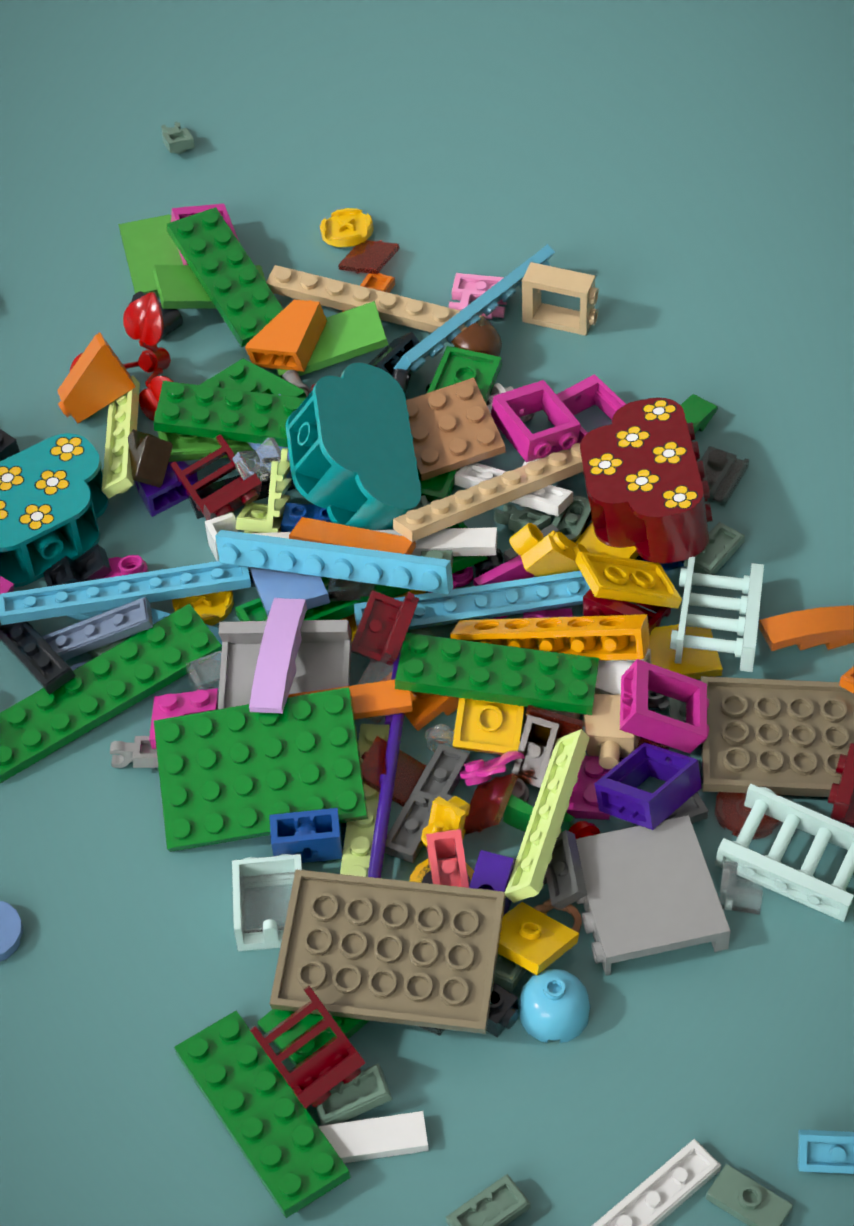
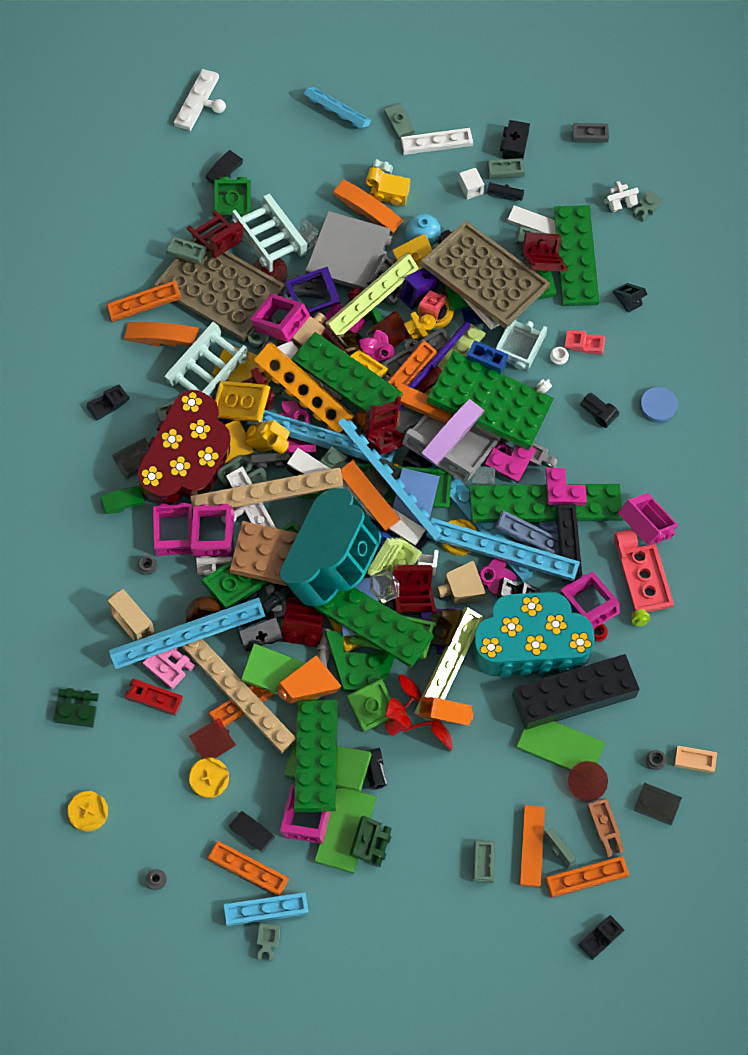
camera: 155 degrees left, 15 degrees up
none -> dark green plate [53,688,99,728]
none -> yellow tile [67,791,108,832]
none -> black slope [86,384,129,421]
none -> red plate [124,679,183,716]
none -> dark grey plate [137,556,157,575]
none -> dark grey plate [146,869,167,890]
none -> orange tile [207,840,289,896]
none -> medium azure plate [224,892,309,926]
none -> black slope [229,811,275,852]
none -> orange slope [332,179,404,235]
none -> bright green tile [346,679,391,732]
none -> dark green plate [349,816,392,867]
none -> yellow hinge [365,167,410,206]
none -> light aqua plate [373,159,393,174]
none -> orange tile [388,340,438,388]
none -> tan torso [437,561,486,605]
none -> white panel [459,168,484,200]
none -> black pin [487,182,524,201]
none -> white plate [535,379,552,394]
none -> dark pink plate [545,468,587,506]
none -> white plate [550,347,569,365]
none -> coral slope [565,330,605,355]
none -> black piece [580,392,619,428]
none -> black slope [613,283,647,312]

